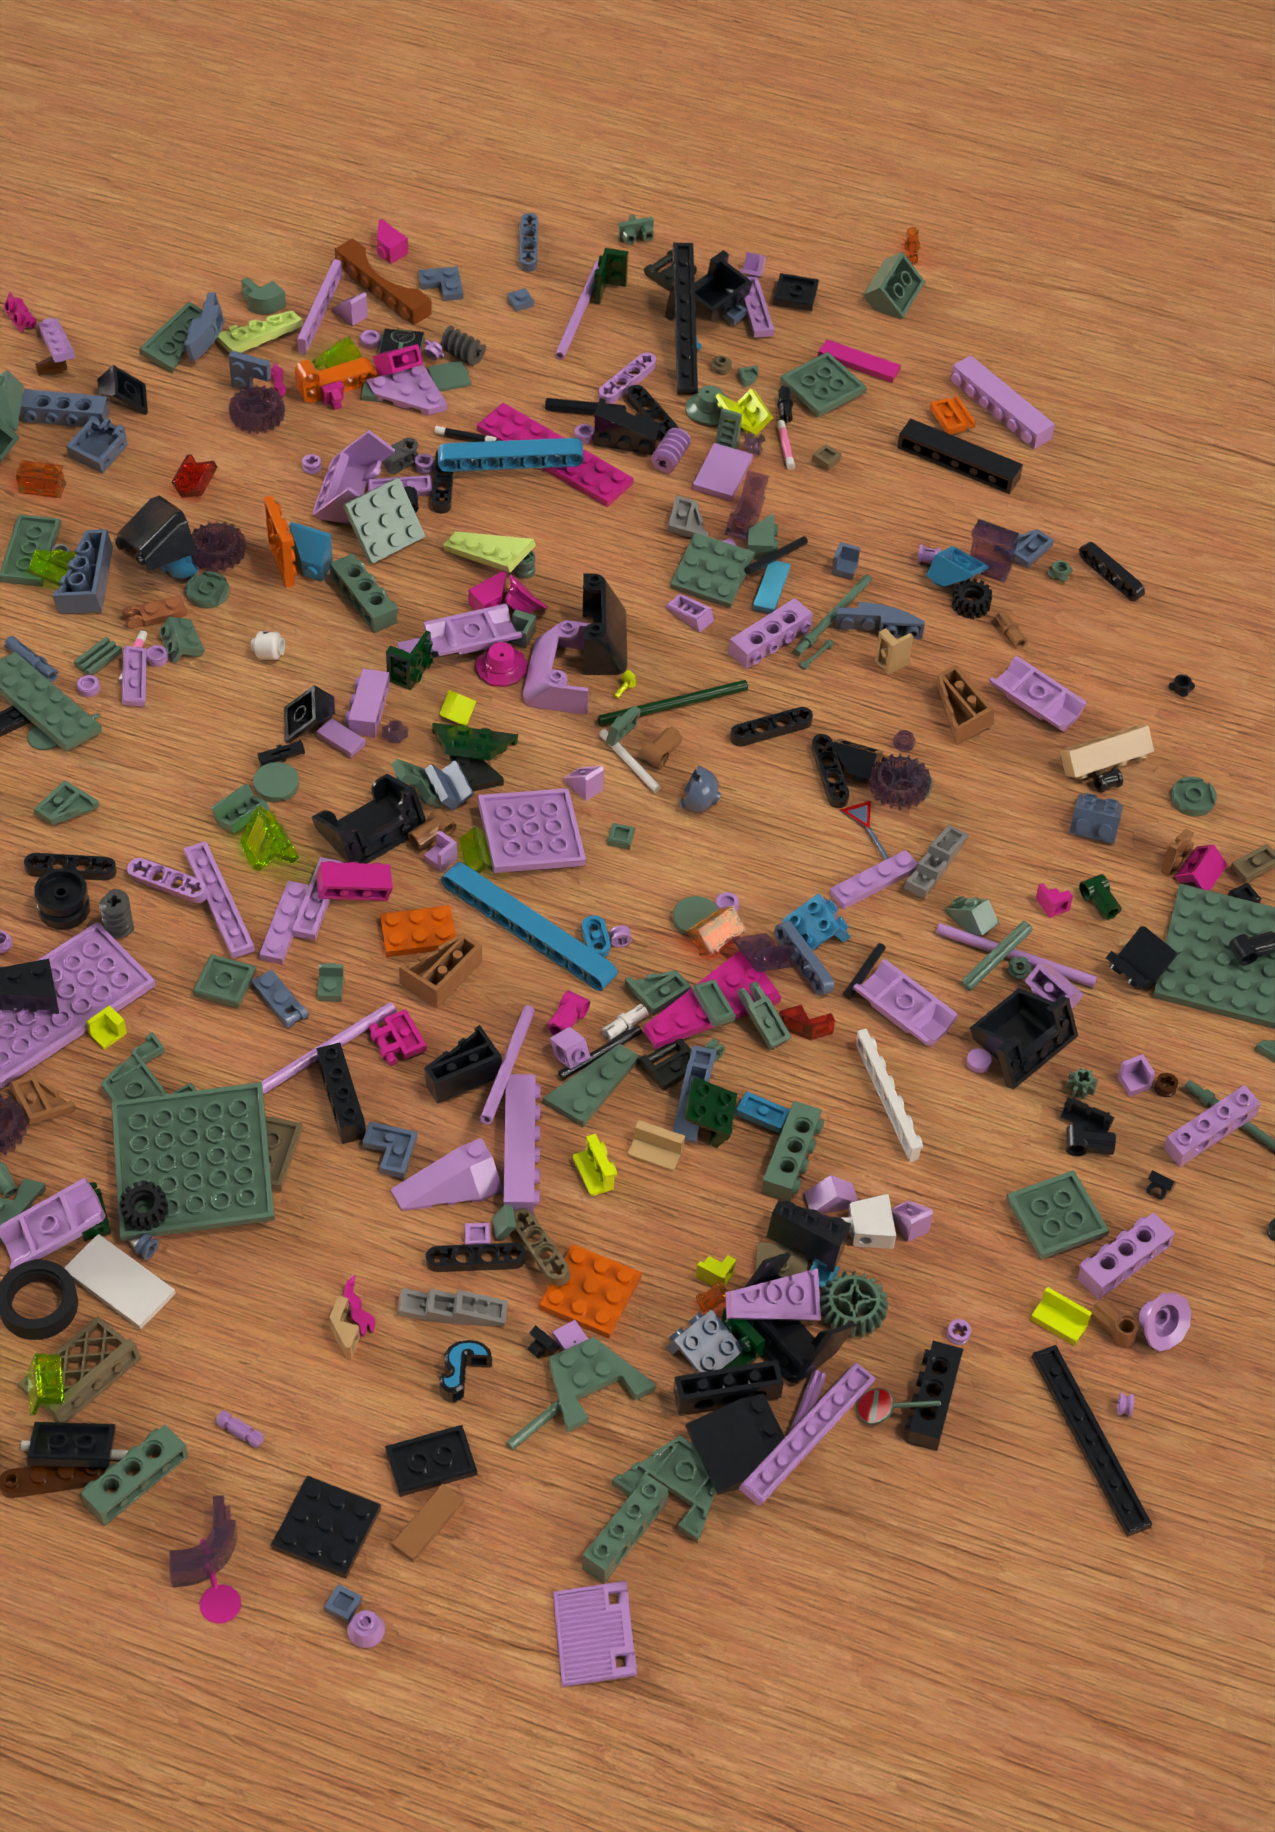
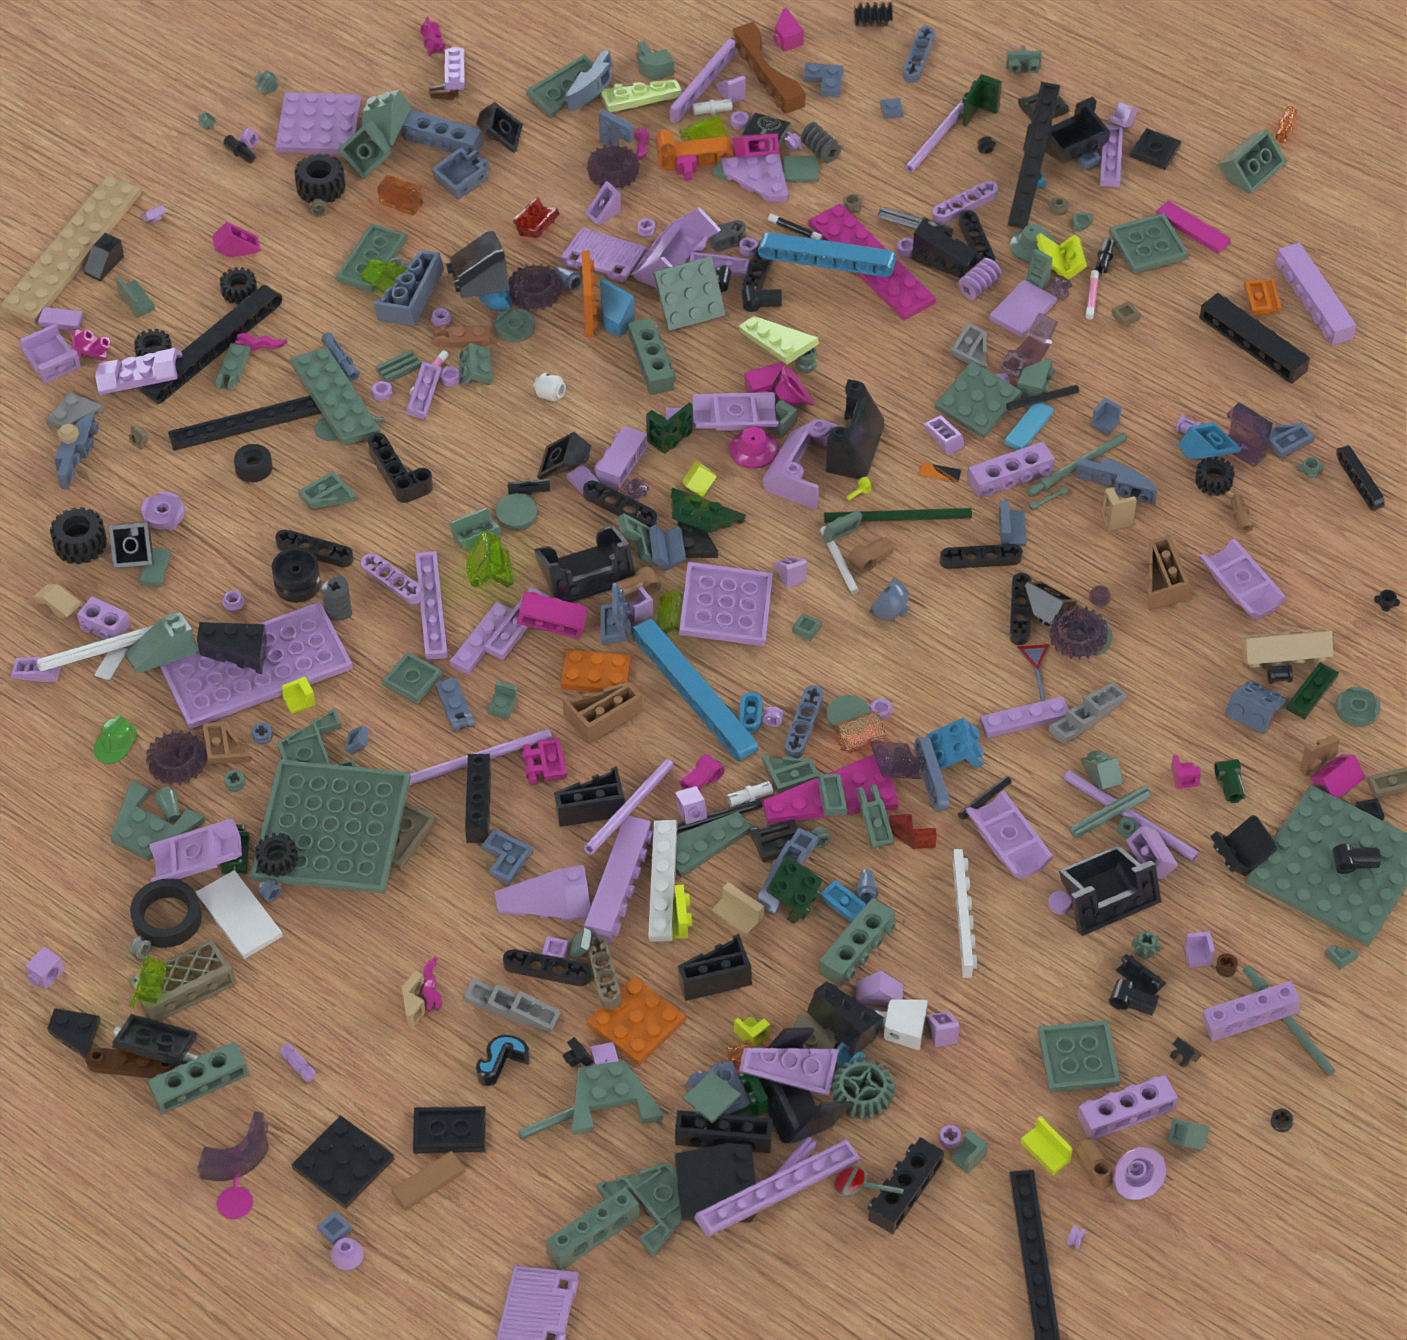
camera: 20 degrees right, 0 degrees up
none -> light grey bush [129,936,151,959]
none -> sand green bush [224,770,245,792]
none -> sand blue bush [252,723,273,744]
none -> sand blue plate [345,725,369,754]
none -> black beam [368,432,433,503]
none -> lavender plate [431,308,451,327]
none -> sand blue cone [554,266,582,291]
none -> lavender window [560,228,647,283]
none -> black beam [583,480,657,527]
none -> lavender slope [585,181,621,225]
none -> sand blue bracket [600,583,631,645]
none -> white plate [648,820,677,942]
none -> black wedge [678,933,752,1001]
none -> sand green piece [683,1071,741,1123]
none -> white pin [692,99,732,116]
none -> black piece [742,285,782,312]
none -> sand blue beam [785,685,823,759]
none -> dark tan plate [843,194,862,212]
none -> black piece [854,2,893,27]
none -> sand blue cone [856,869,878,904]
none -> sticker [919,462,961,482]
none -> sand green panel [950,1129,988,1174]
none -> black plate [977,136,996,154]
none -> sand blue panel [999,500,1027,546]
none -> sand green panel [1168,1118,1210,1150]
none -> dark green tile [1286,662,1339,720]

